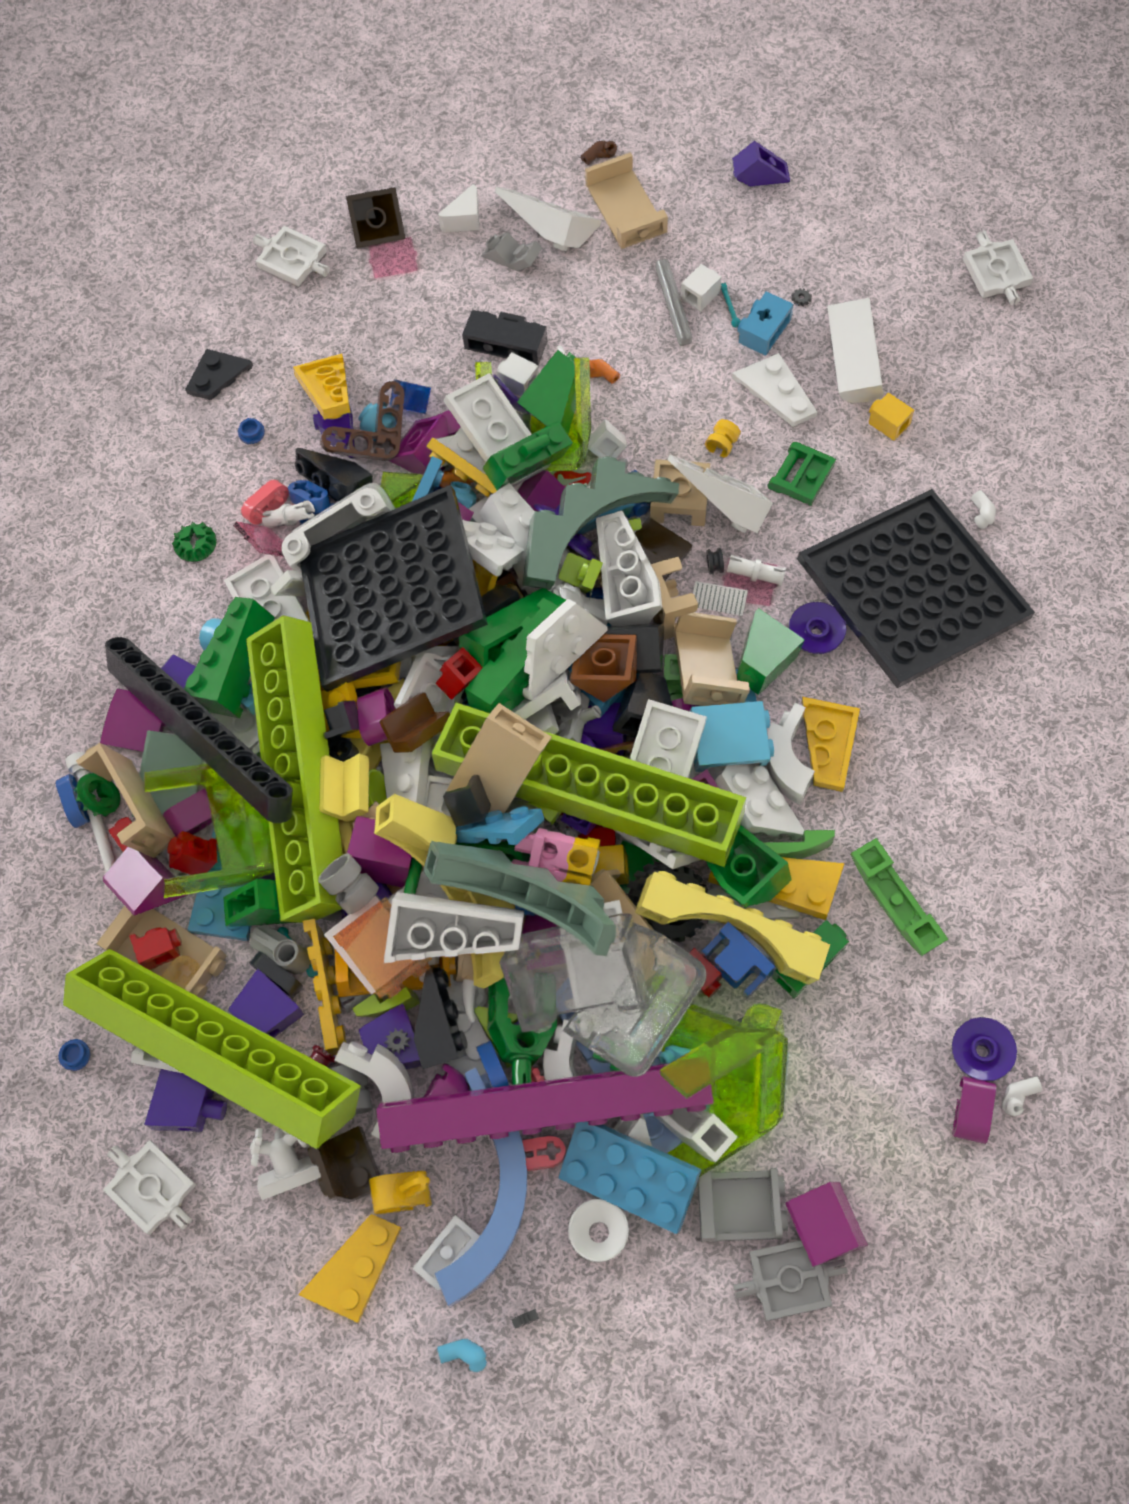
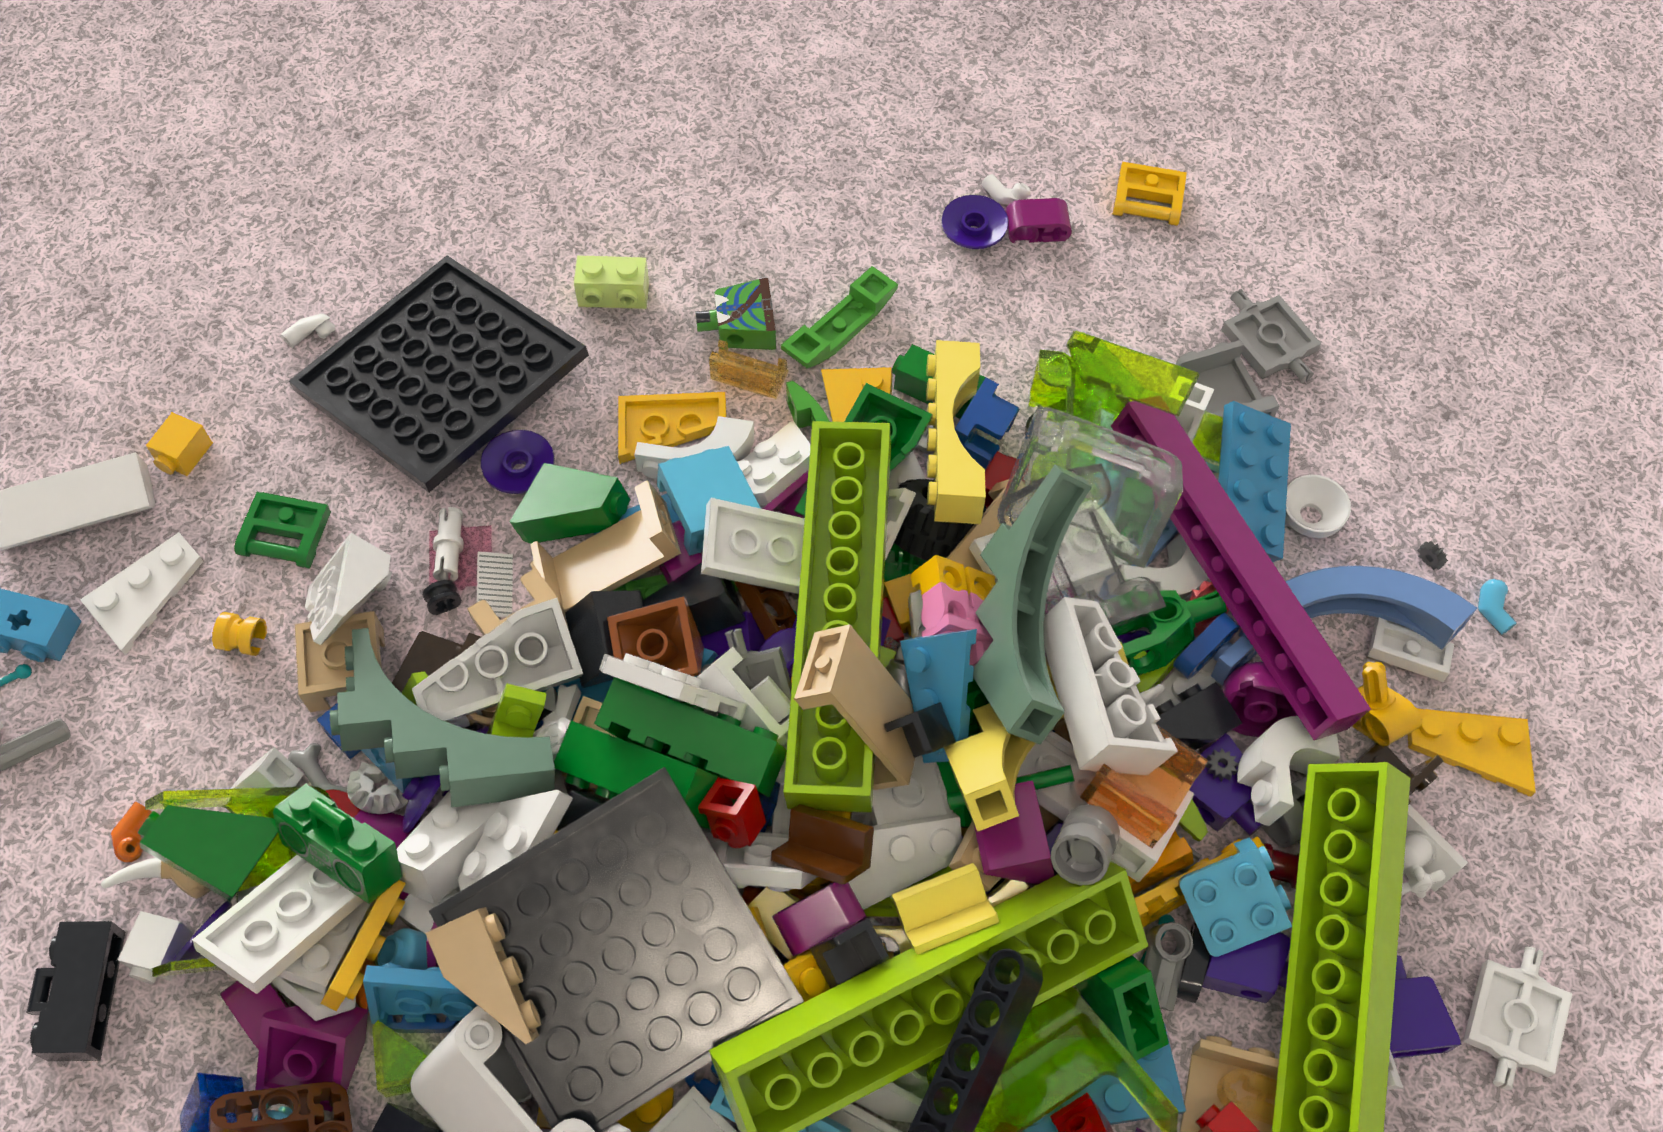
camera: 115 degrees left, 5 degrees down
magenta slope [785,1182,868,1267] -> none
none -> tan slope [425,907,541,1044]
none -> yellowish green brick [574,255,649,309]
none -> torso [695,278,776,350]
none -> clear yellow hinge [709,340,788,399]
none -> yellow plate [1112,161,1187,226]
none -> medium azure bracket [1179,837,1292,957]

